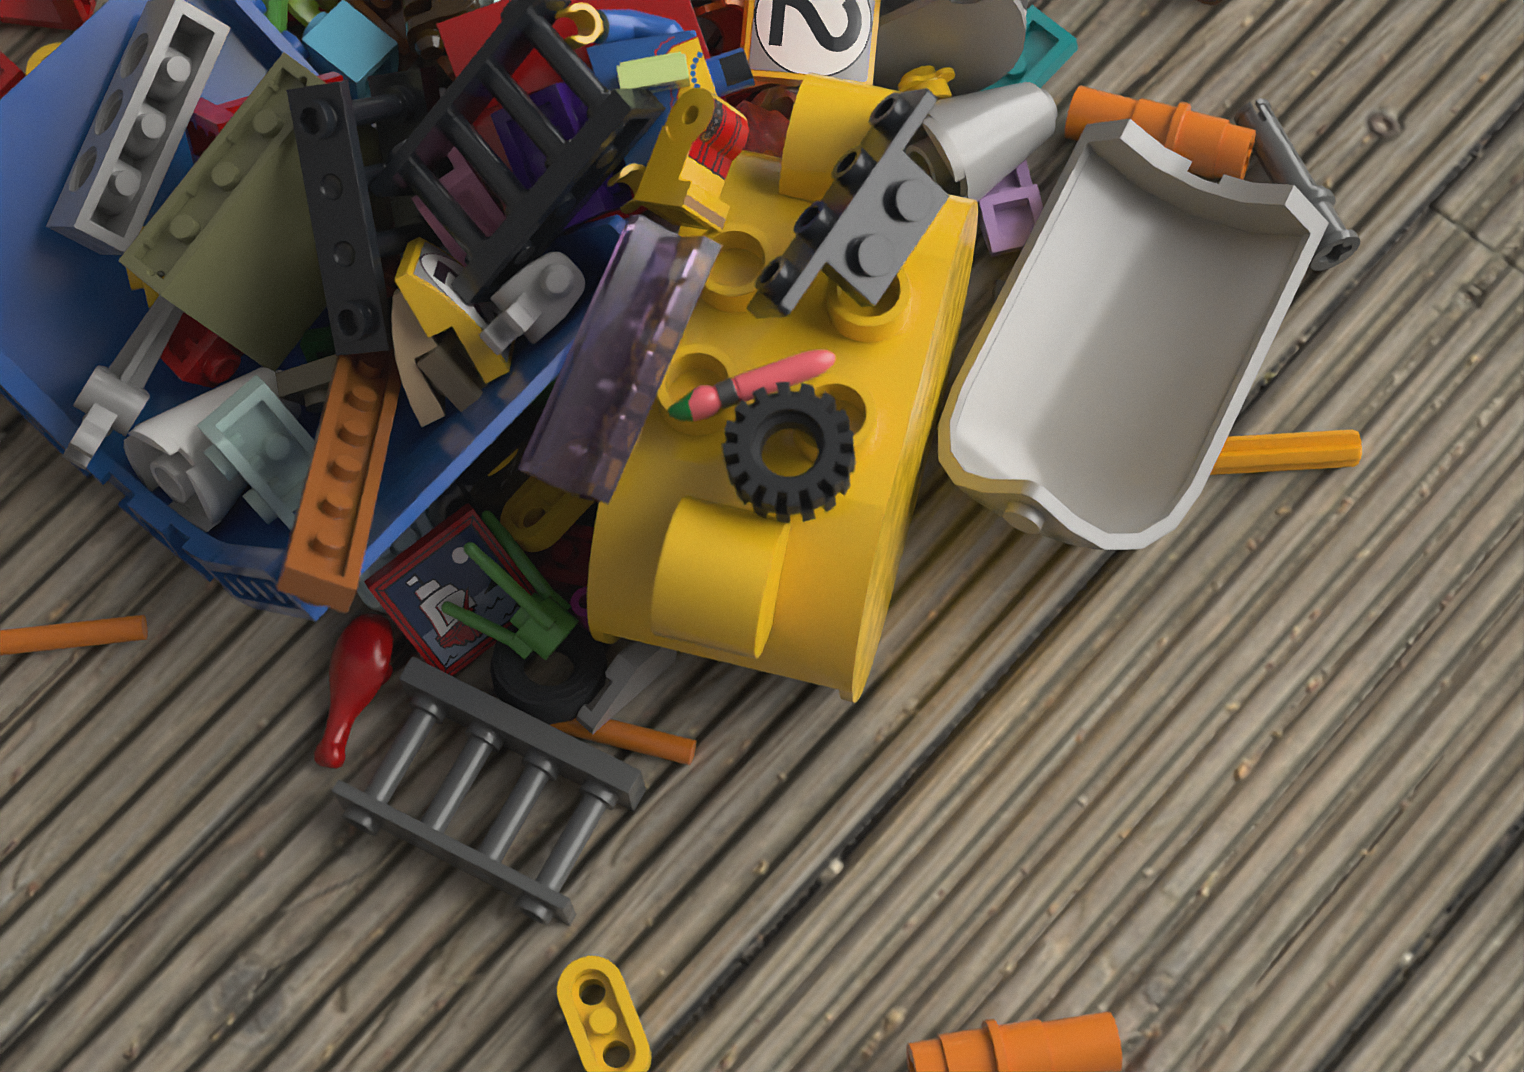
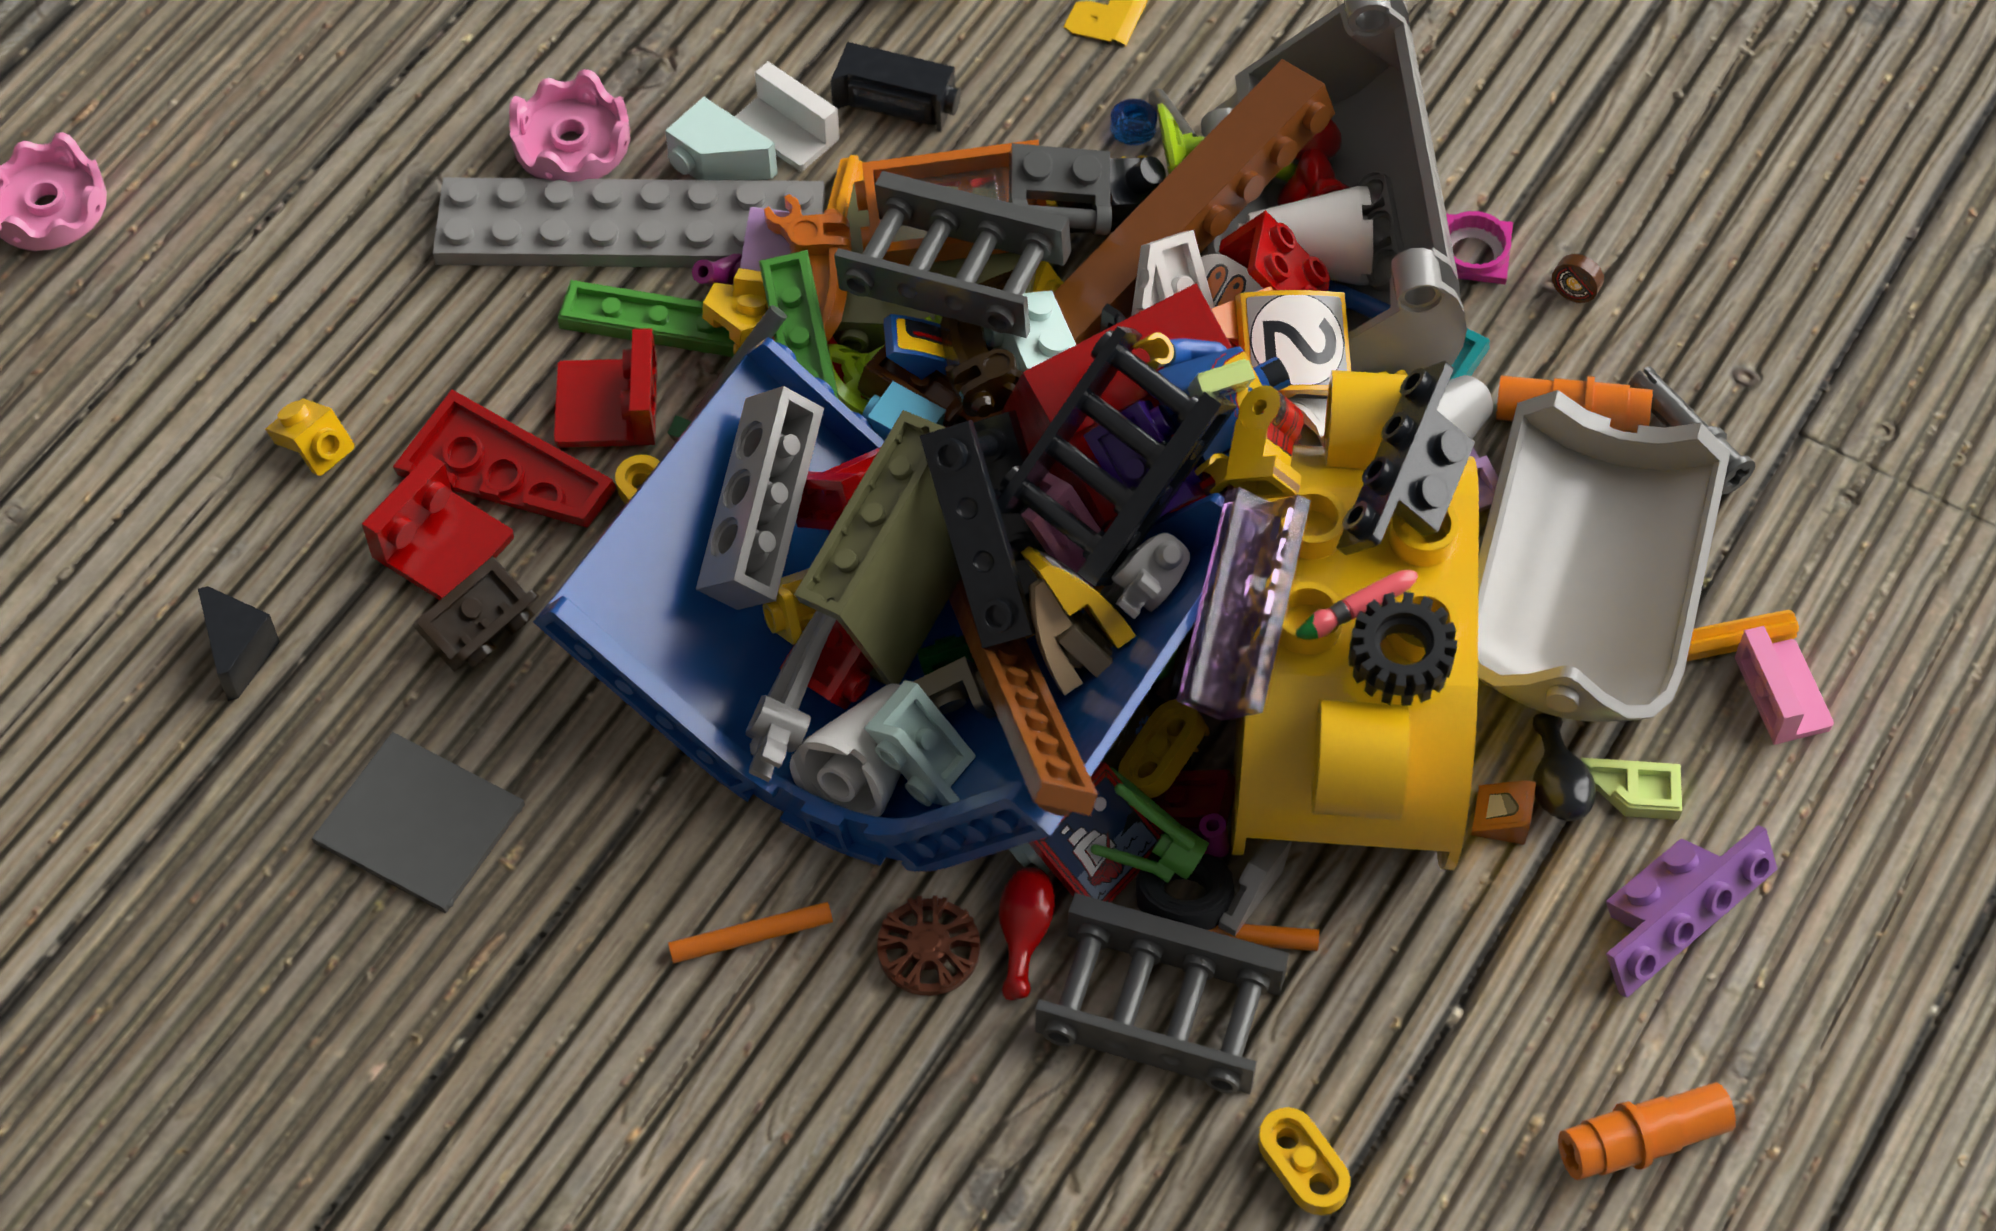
camera: 15 degrees left, 10 degrees down
none -> copper wheel [877,895,980,996]
none -> dark orange slope [1471,780,1536,845]
none -> black piece [1532,713,1596,821]
none -> yellowish green tile [1581,757,1682,820]
none -> medium lavender bracket [1606,825,1778,998]
none -> bright pink panel [1735,626,1834,745]

